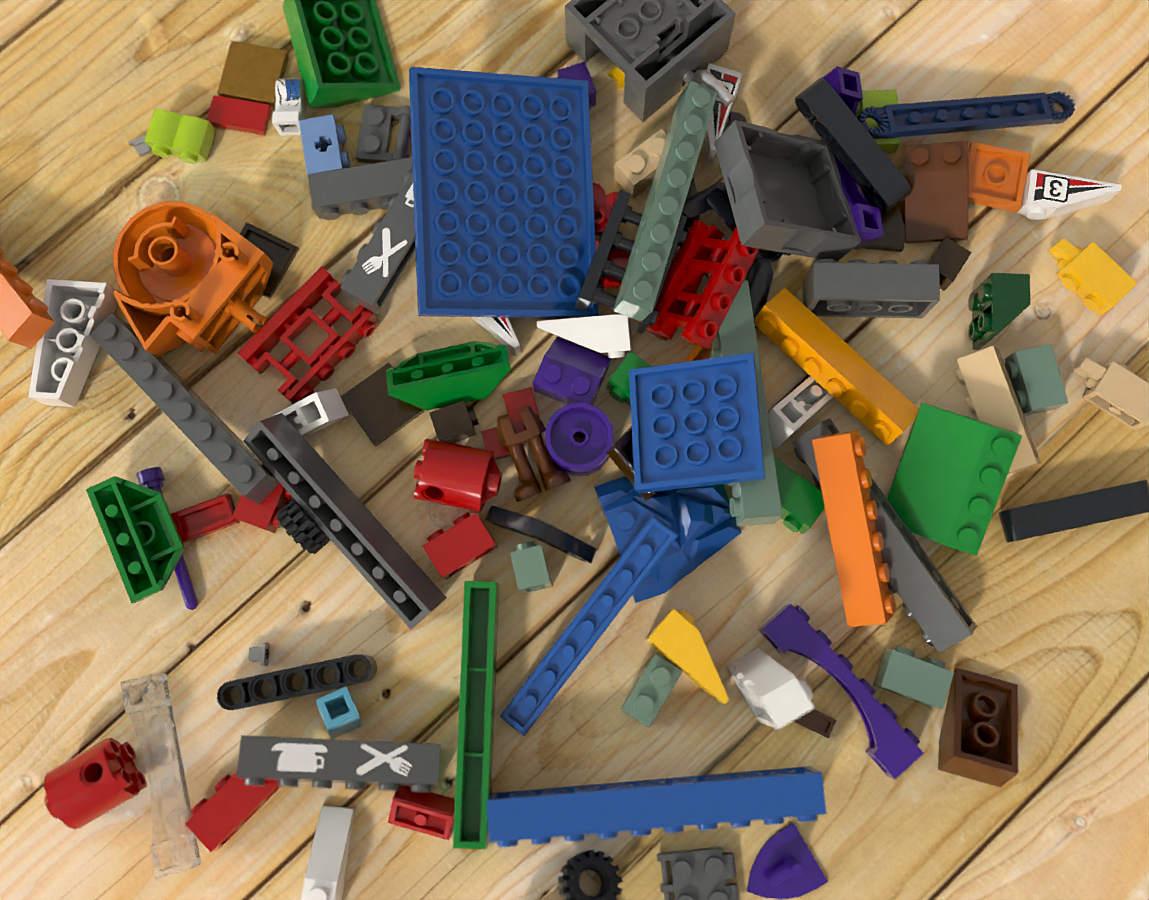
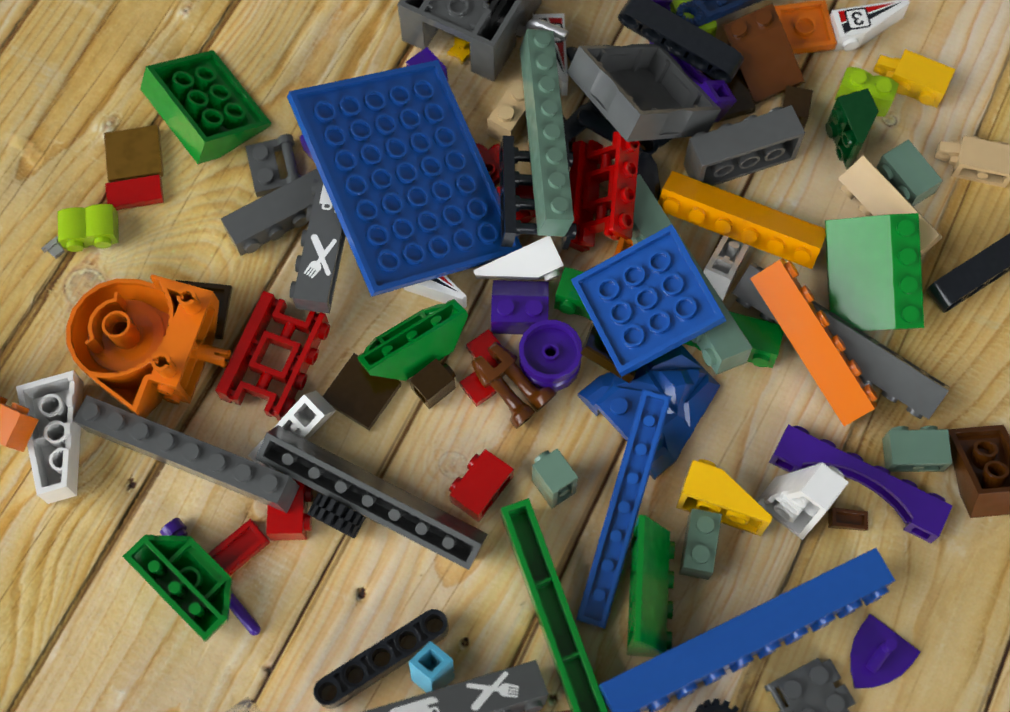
camera: 25 degrees left, 10 degrees down
light grey piece [249,643,269,666] -> none
white leg [272,78,306,135] -> none
medium blue brick [299,114,351,175] -> none
red cylinder [414,438,502,512] -> none
black beam [485,505,597,564] -> none
none -> green slope [627,515,675,657]
none -> lime brick [835,67,899,117]

